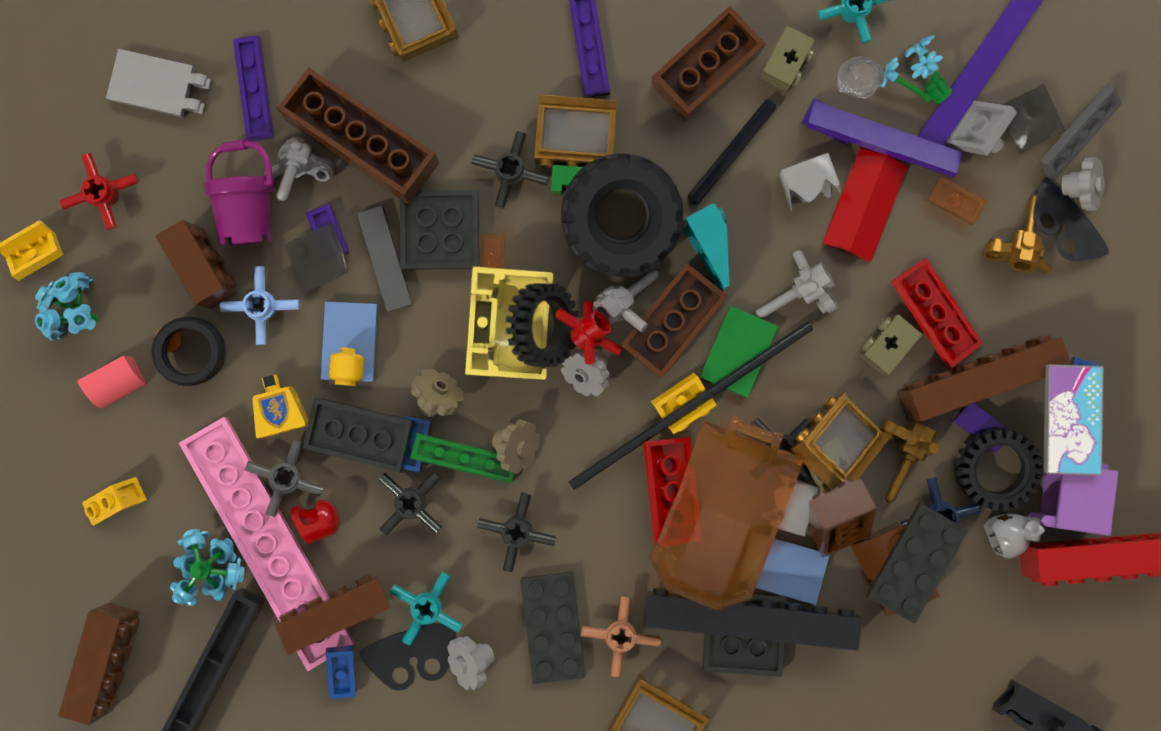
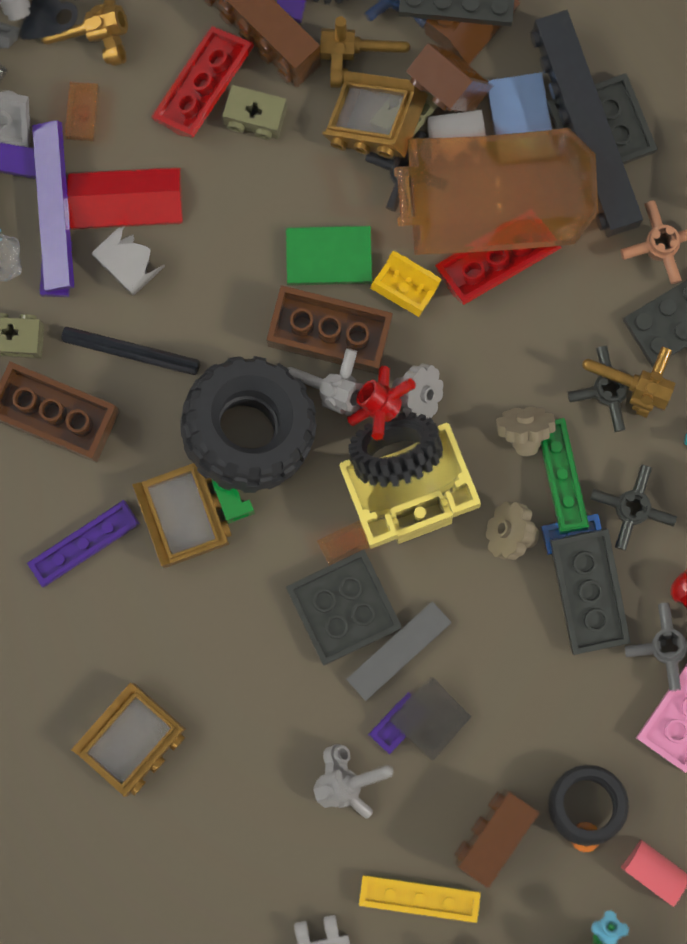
camera: 115 degrees left, 5 degrees down
magenta piece [204,139,275,246] -> none
light blue bar [220,266,300,345] -> none
dark purple tile [233,35,274,141] -> none
torso [253,374,309,439] -> none
reddish brown brick [277,67,439,205] -> none
medium blue tile [321,302,378,382] -> none
yellow head [329,348,365,386] -> none
pearl dark grey bar [472,131,549,209] -> none
black piece [568,321,813,490] -> none
teal slope [683,203,730,291] -> none
light grey piece [755,250,839,319] -> none
none -> yellow plate [359,875,481,923]
none -> pearl gold piece [582,347,676,418]

